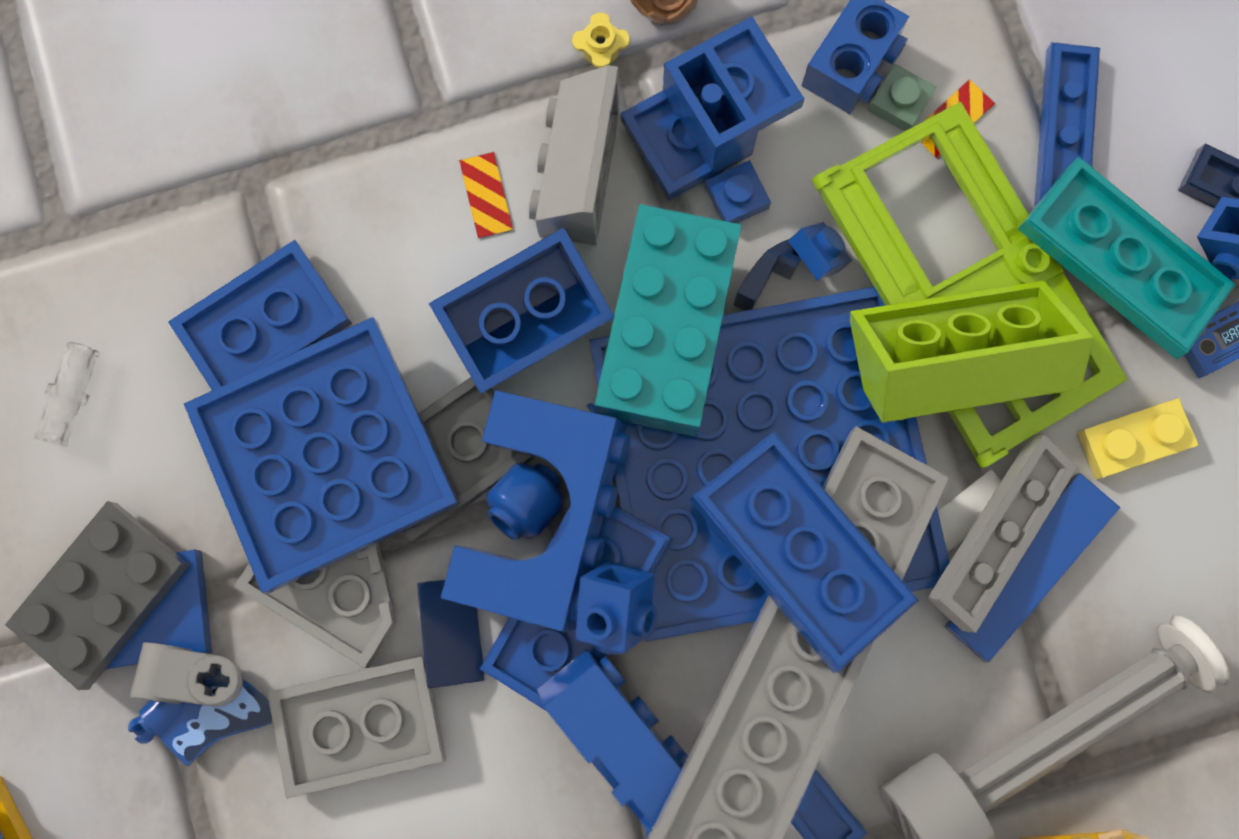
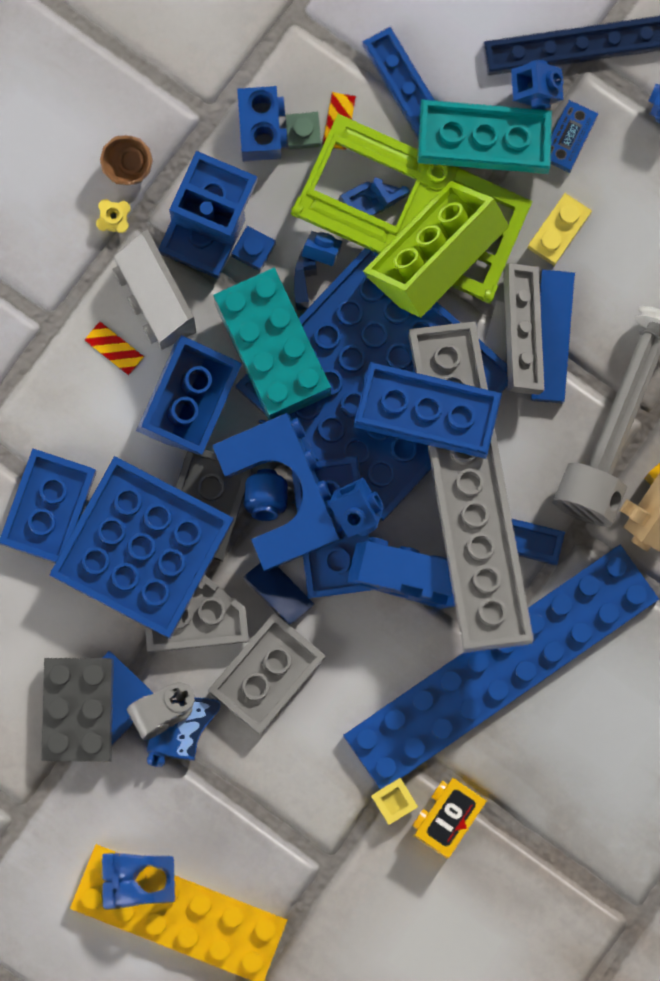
camera: 45 degrees left, 0 degrees up
none -> blue slope [338,177,410,216]

